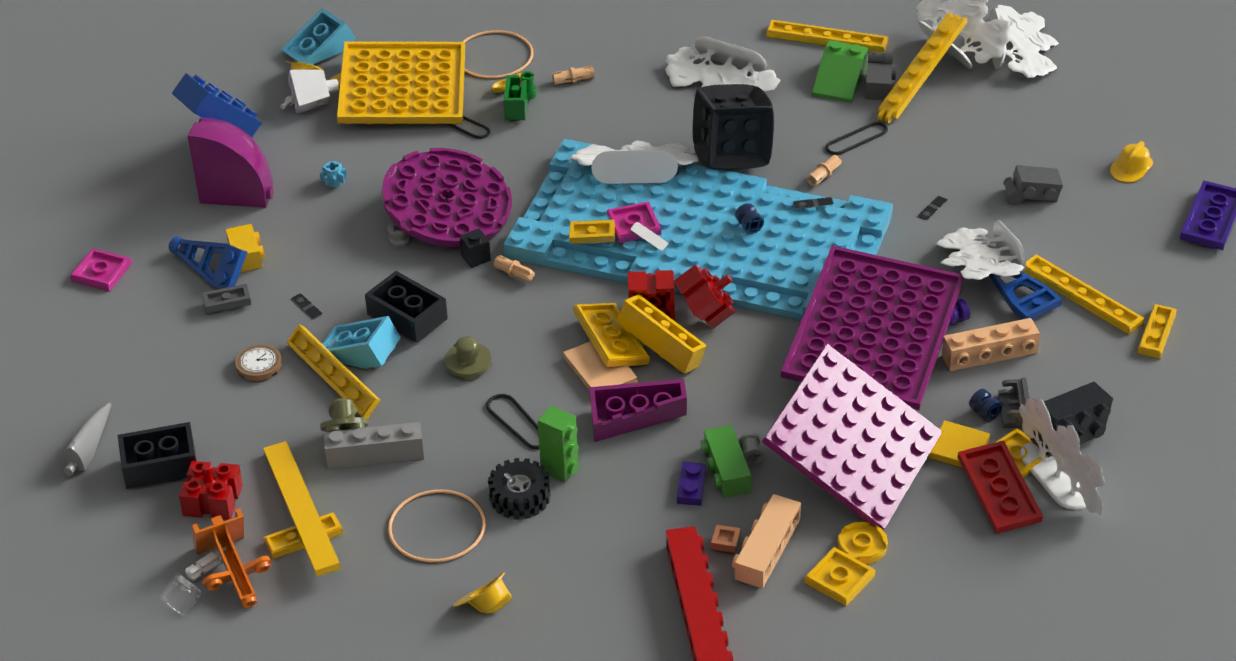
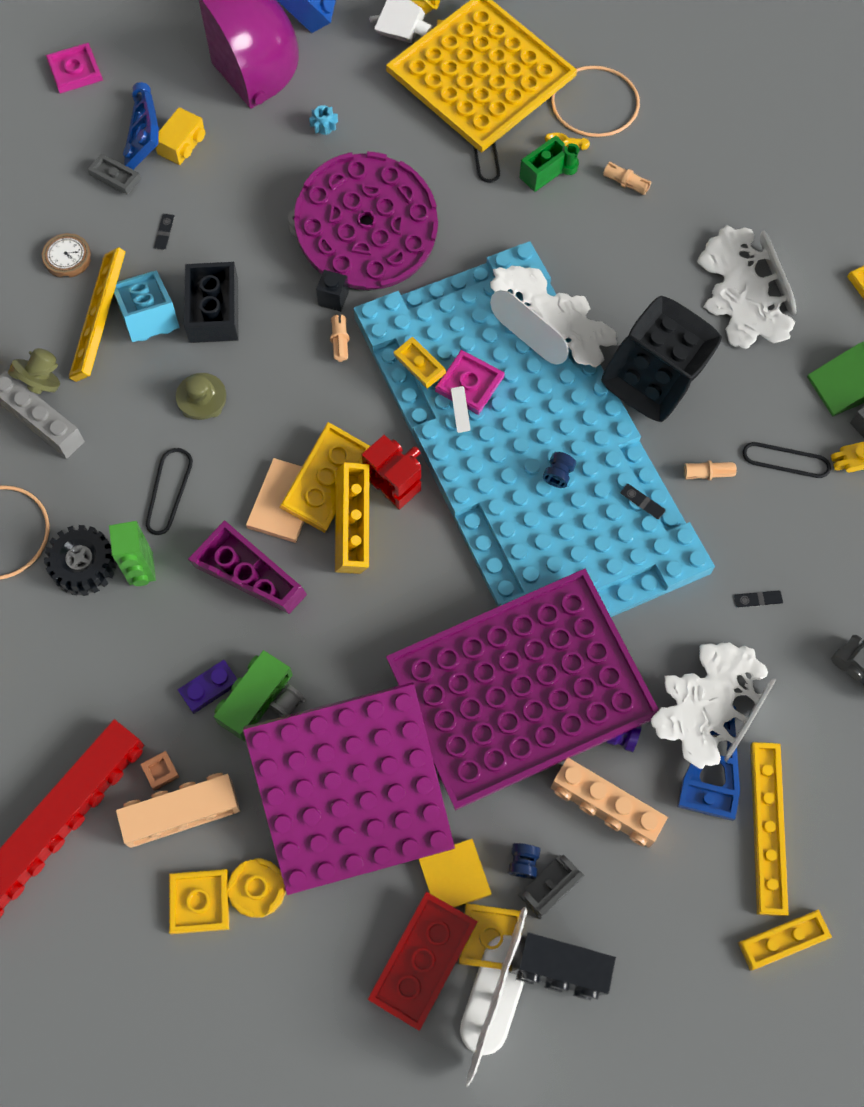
camera: 45 degrees right, 25 degrees up
red brick [674,264,735,328] -> none

